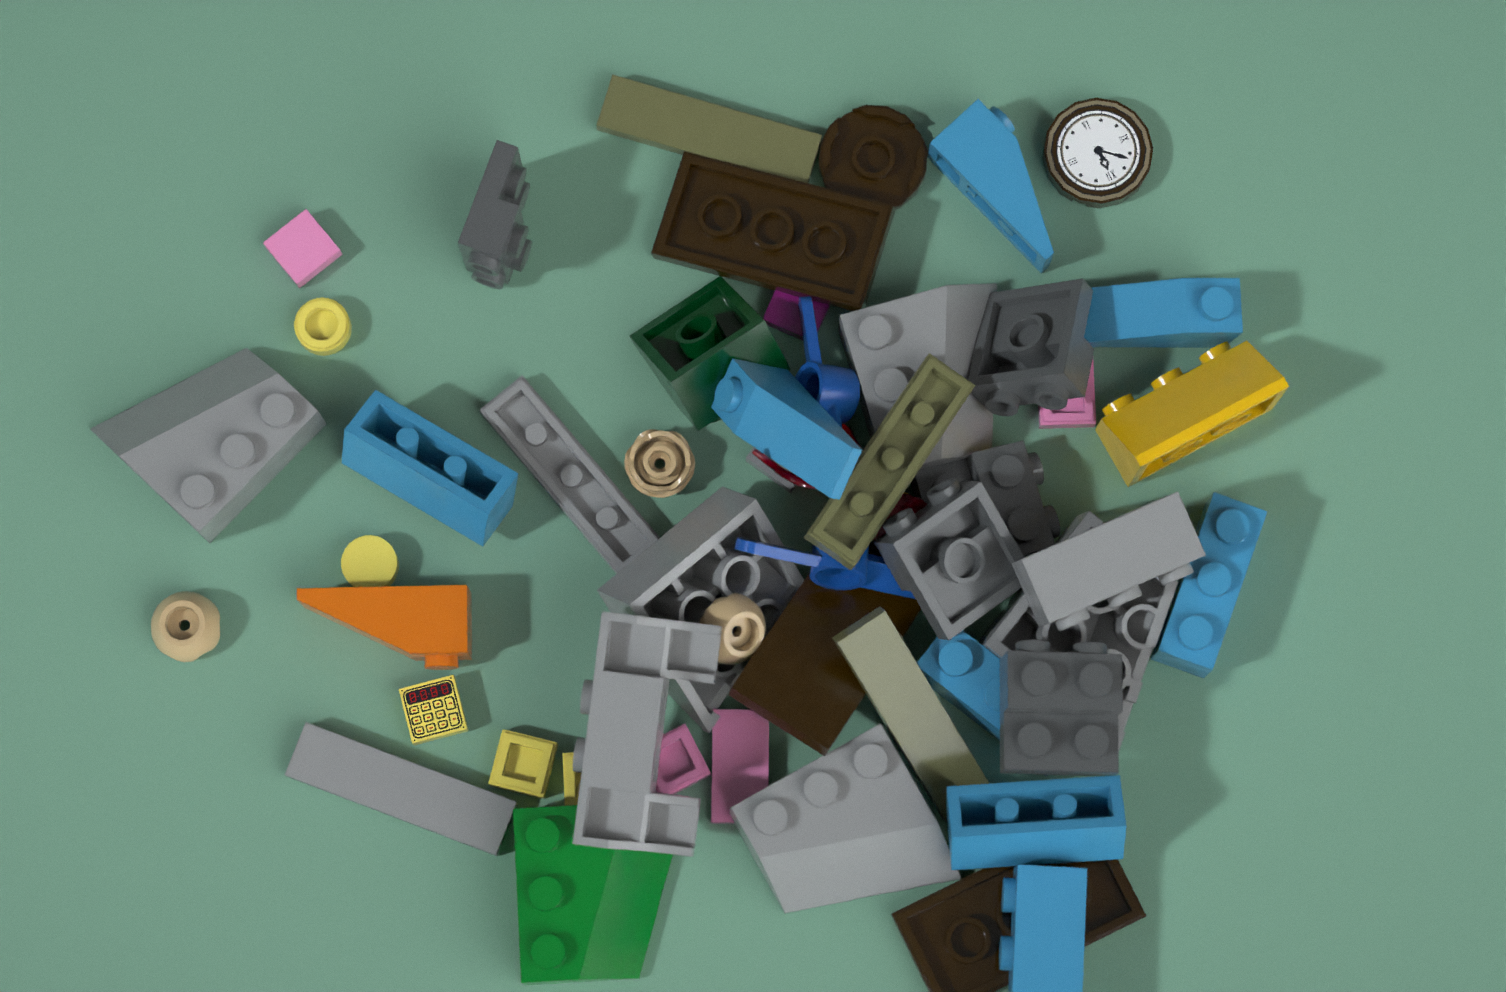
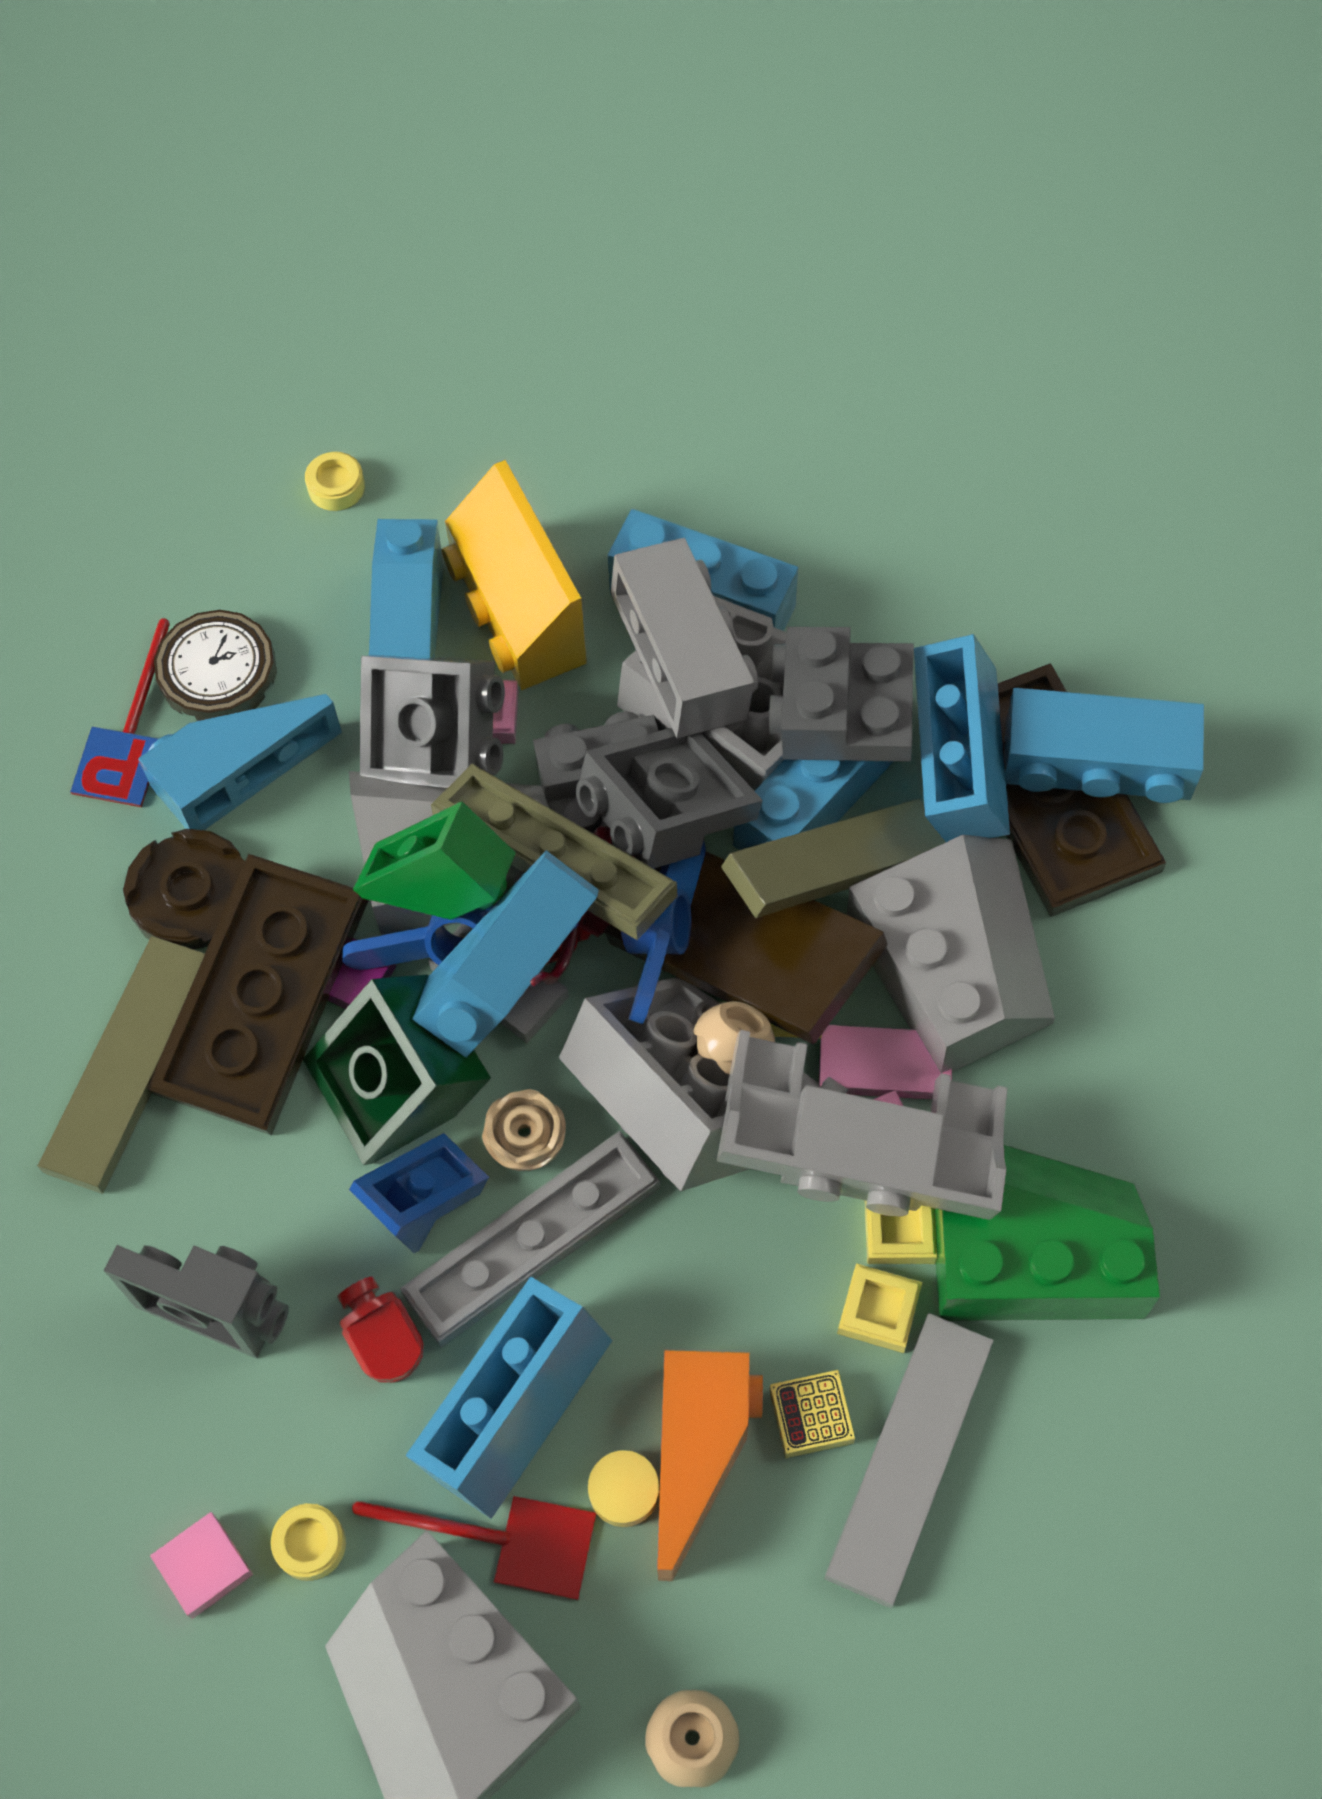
camera: 85 degrees left, 15 degrees down
none -> piece [70,618,170,808]
none -> light yellow tile [305,452,365,511]
none -> red arm [337,1276,423,1383]
none -> blue slope [349,1133,489,1253]
none -> red piece [352,1496,597,1600]
none -> green slope [353,801,516,920]

